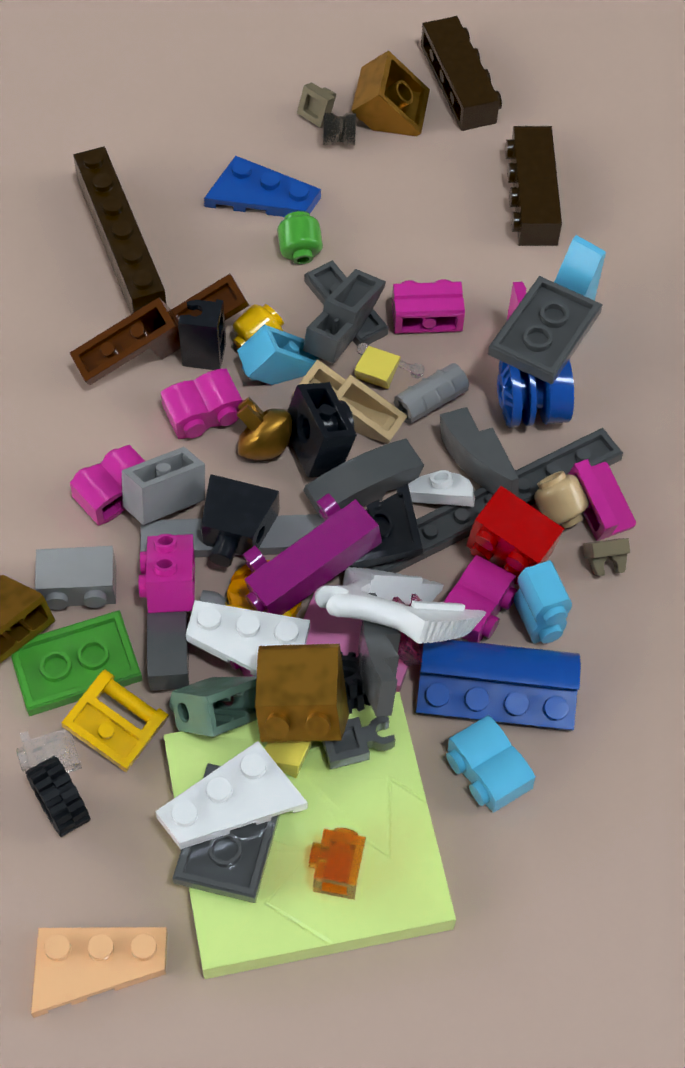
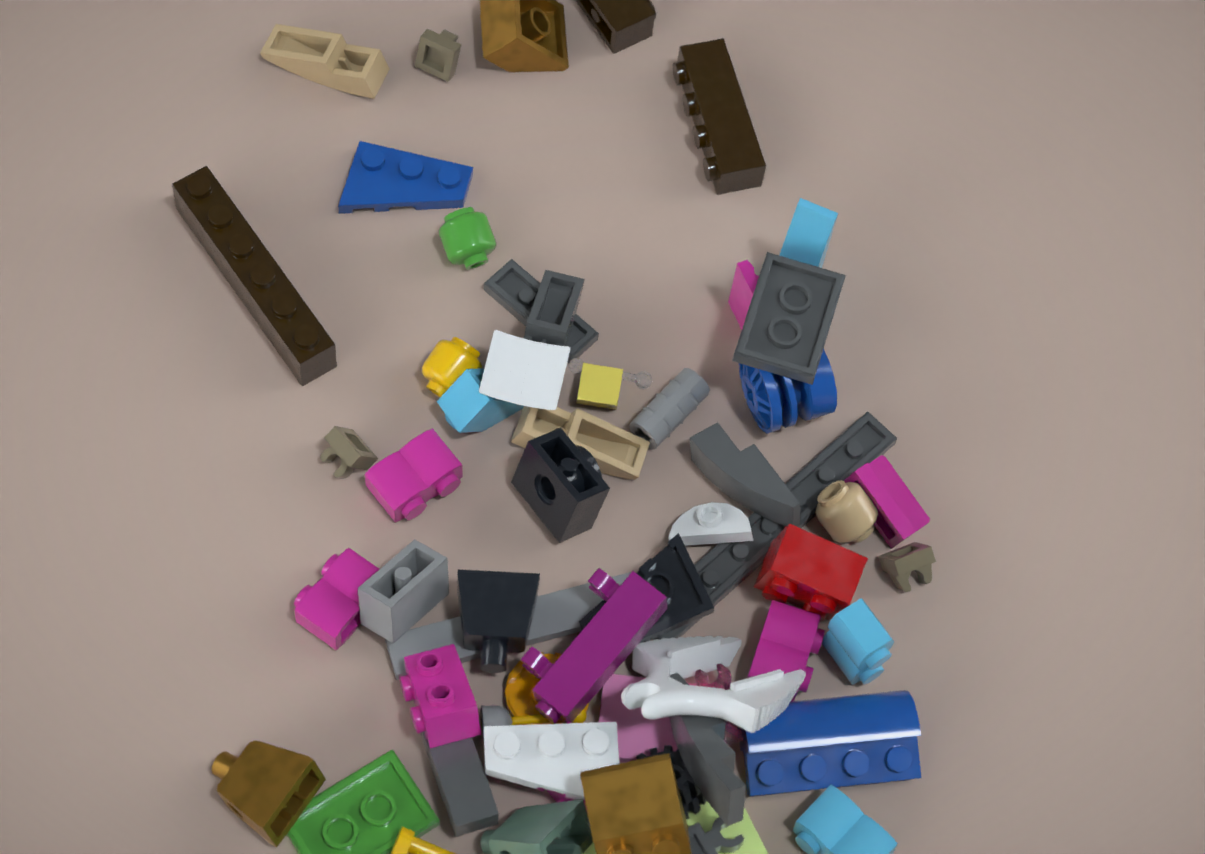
camera: 20 degrees left, 5 degrees up
light grey brick [35,546,116,610] -> none
reddish brown bracket [70,273,250,385] -> none
black hinge [178,299,226,370] -> none
pearl gold piece [237,397,292,460] -> none
dark grey slope [303,438,424,518] -> none
clear smoke wheel [323,113,356,146] -> none
dark pink brick [392,279,465,334] -> none
none -> tan slope [260,24,390,99]
none -> dark tan tile [320,426,378,479]
none -> white sticker [479,330,570,410]

